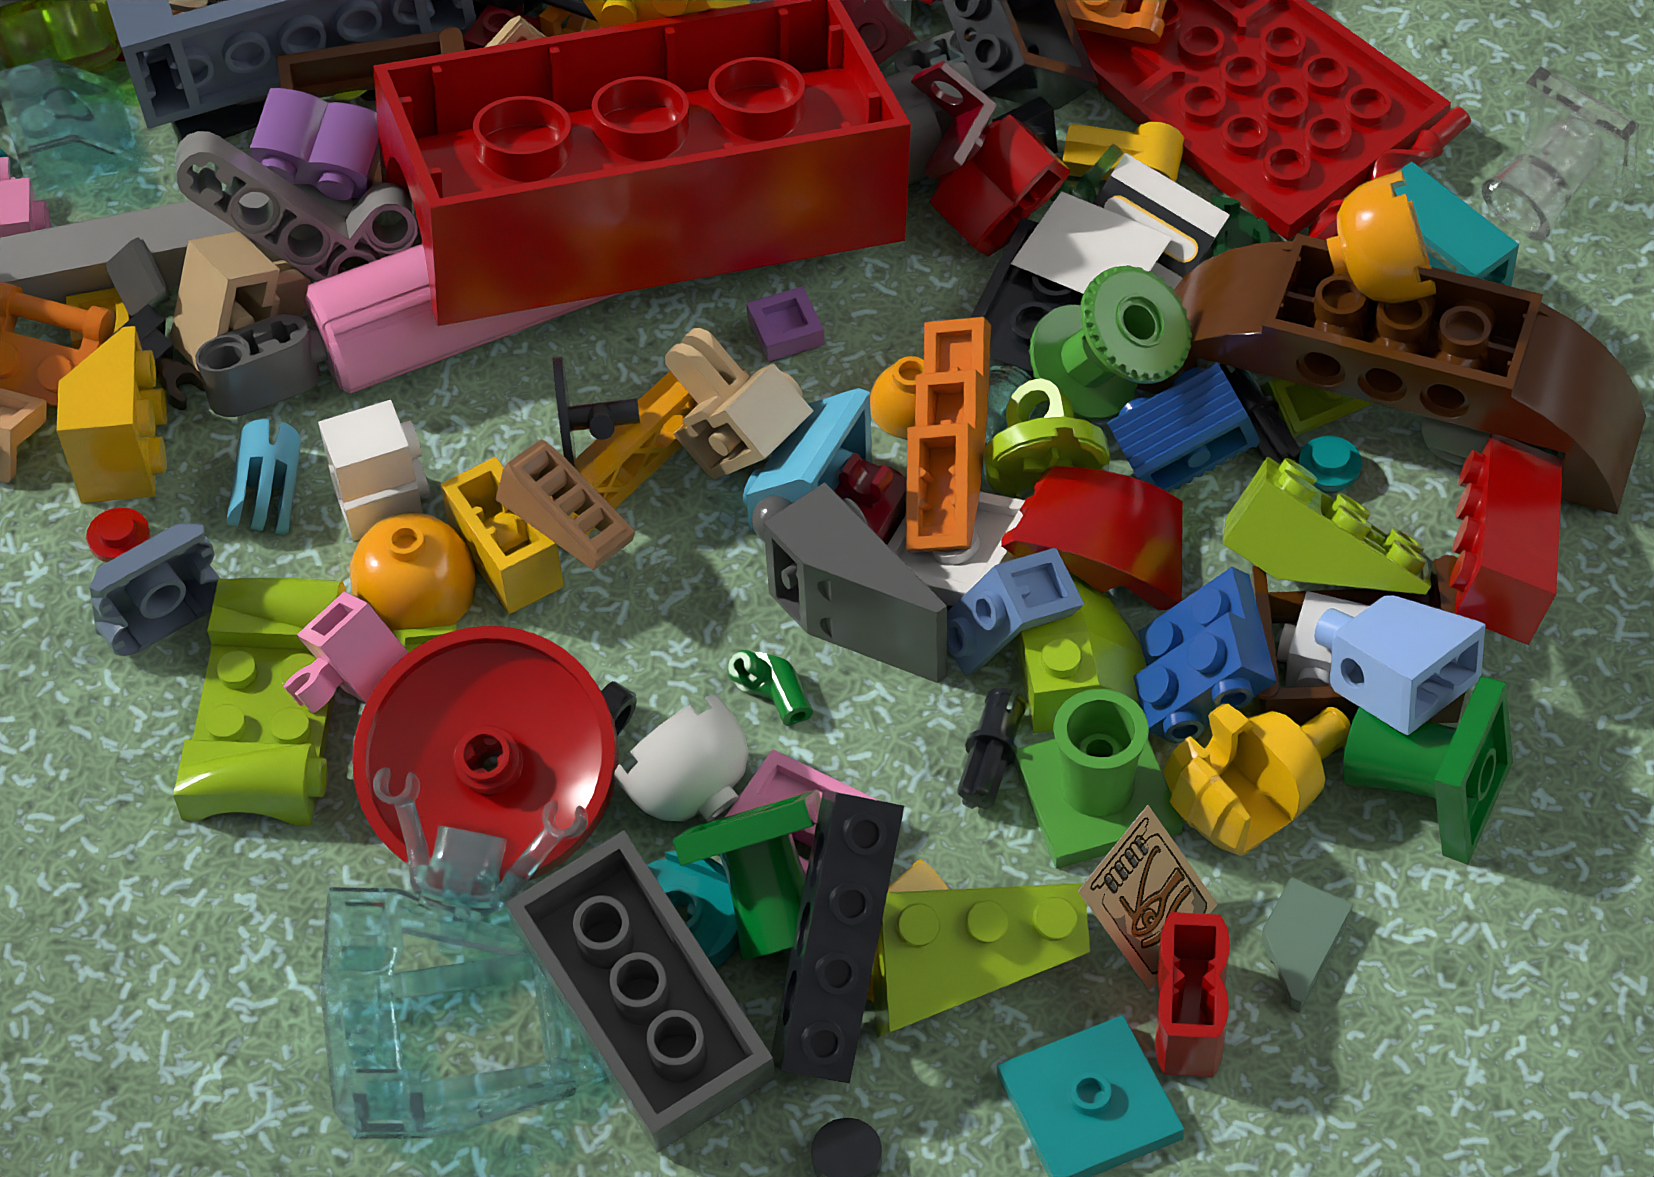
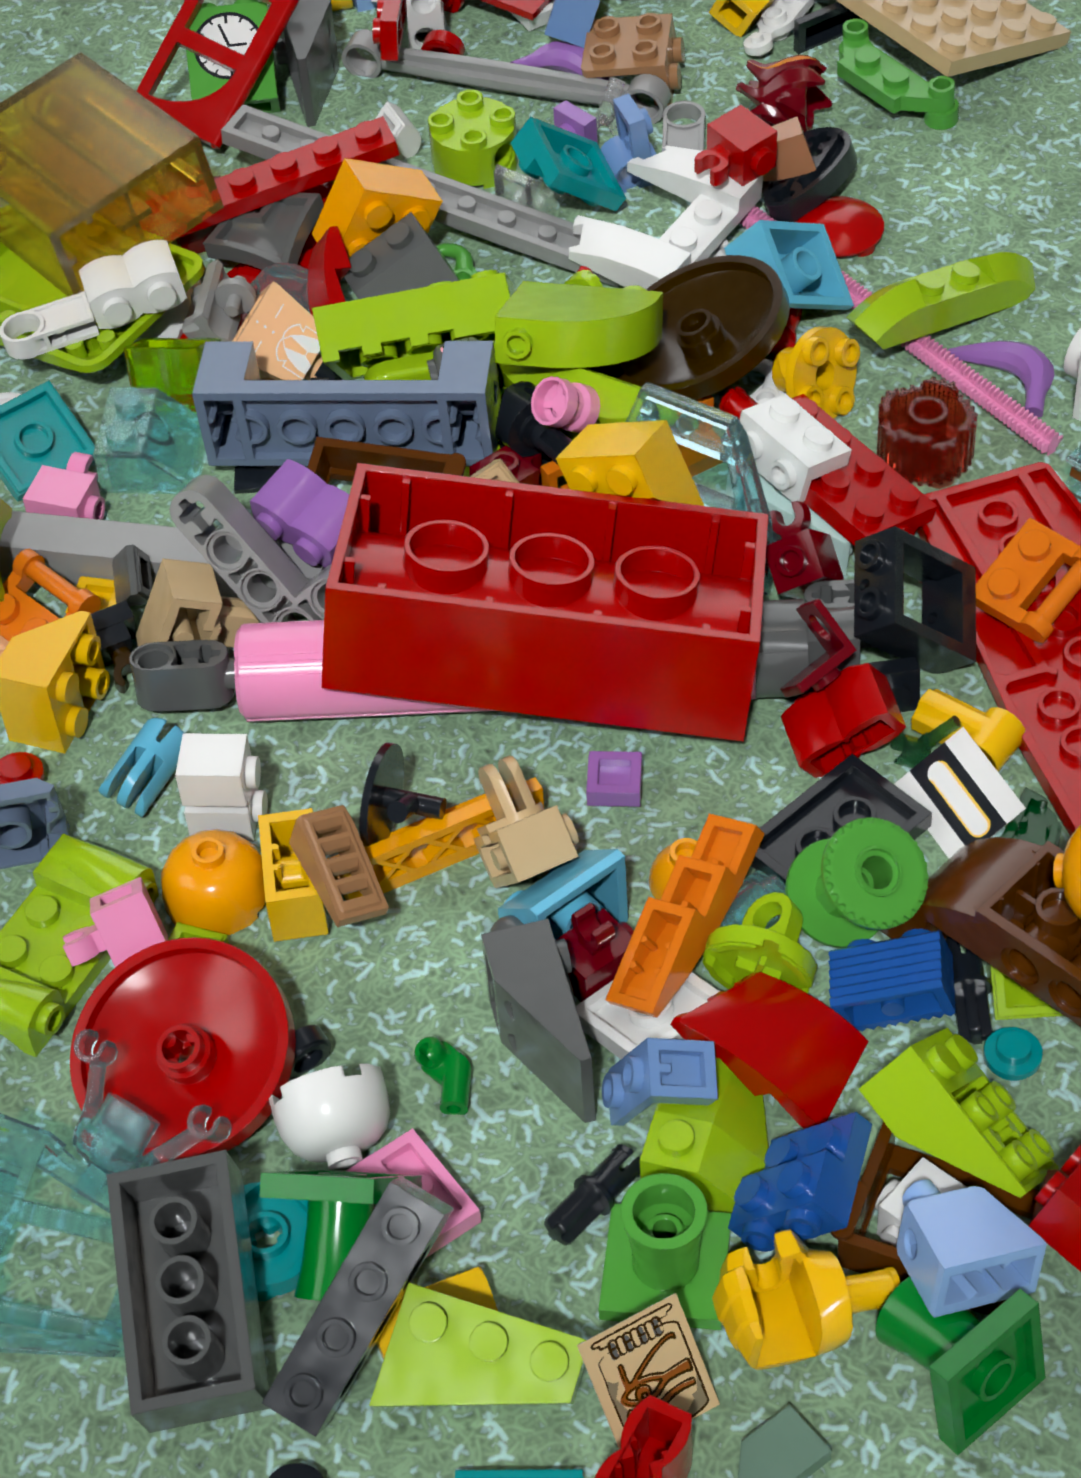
camera: 25 degrees right, 5 degrees down
white sticker [1011,191,1173,294] -> none

